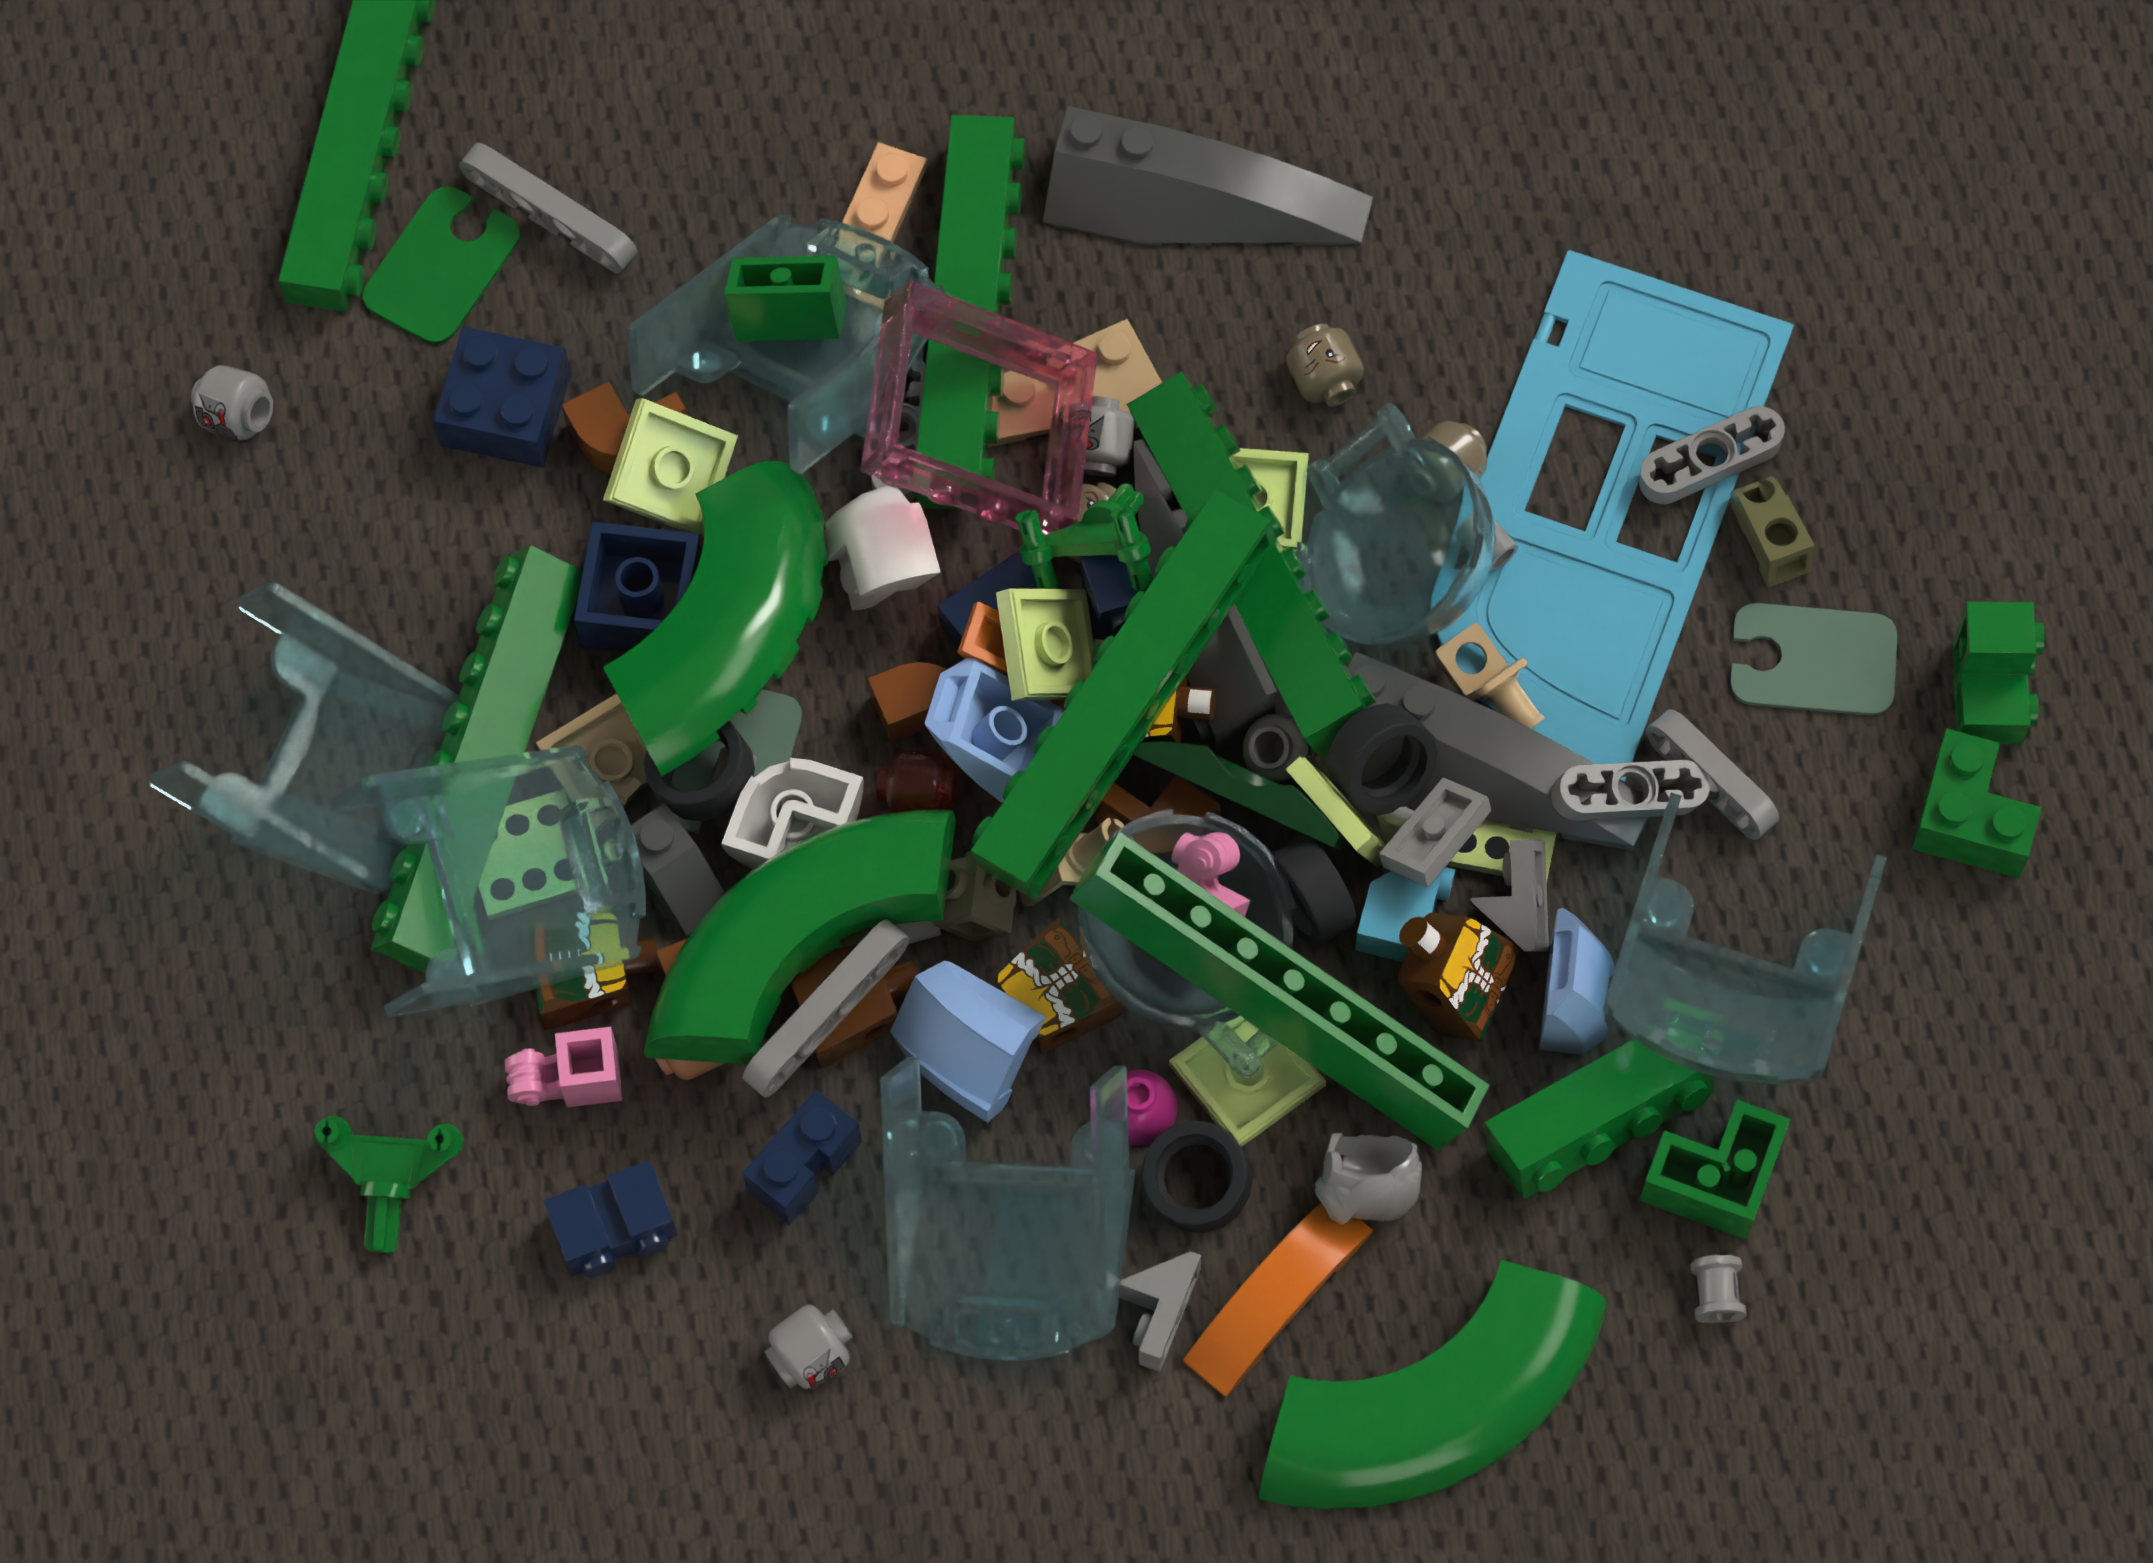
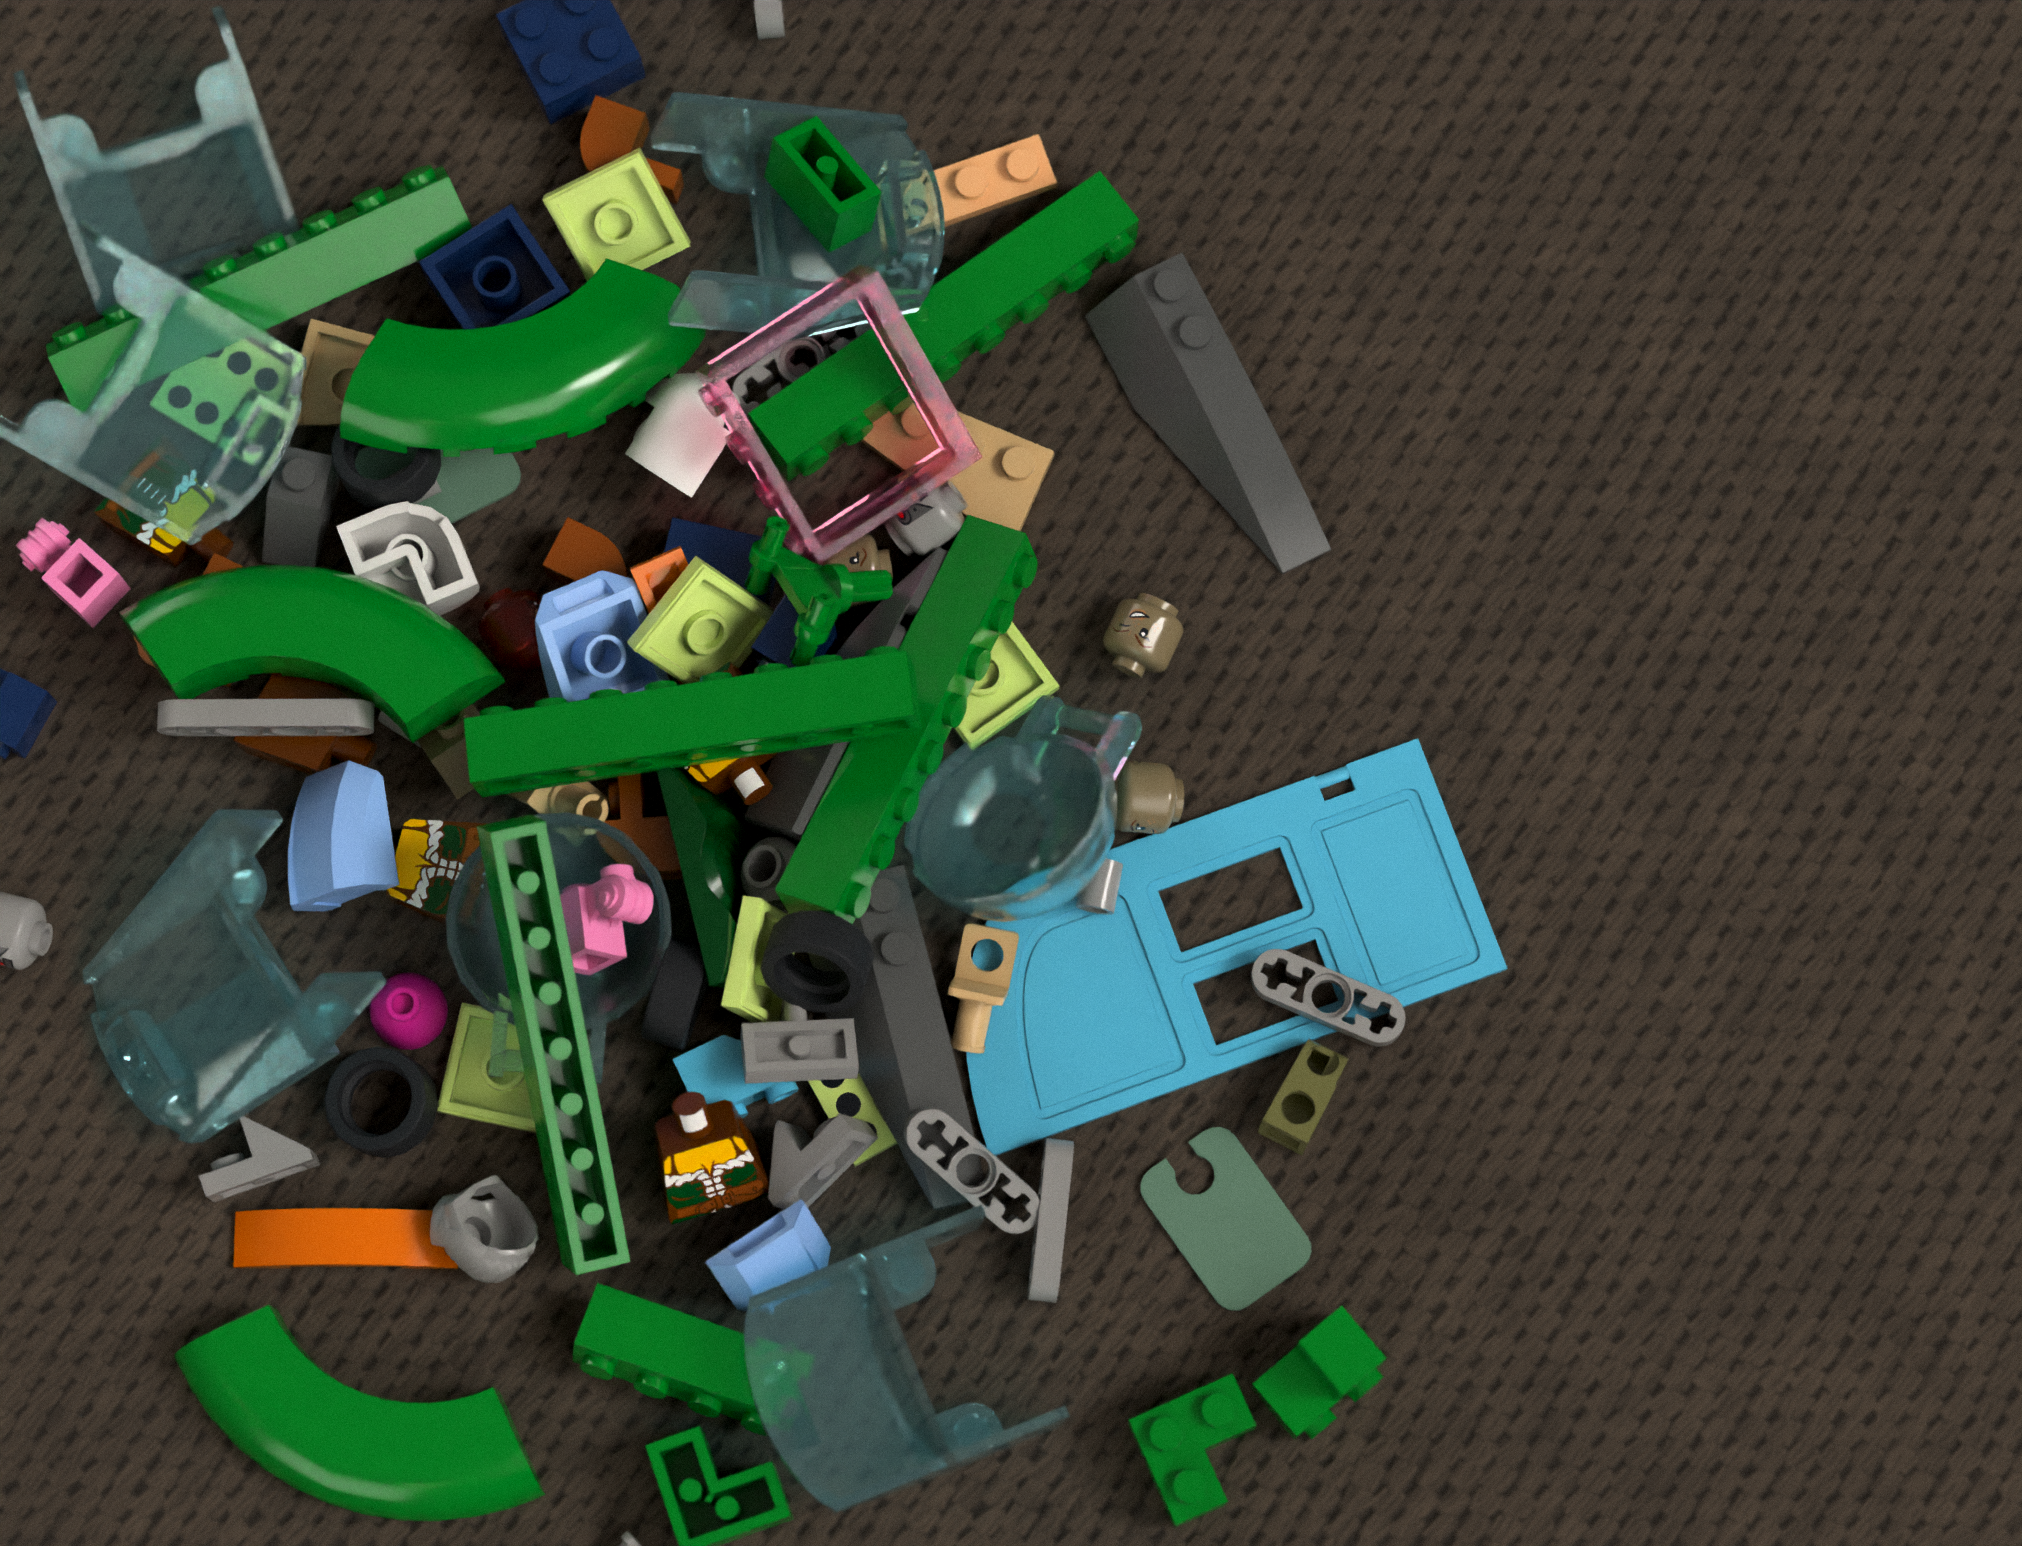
camera: 50 degrees right, 10 degrees up
dark blue brick [742,1089,862,1226] -> none

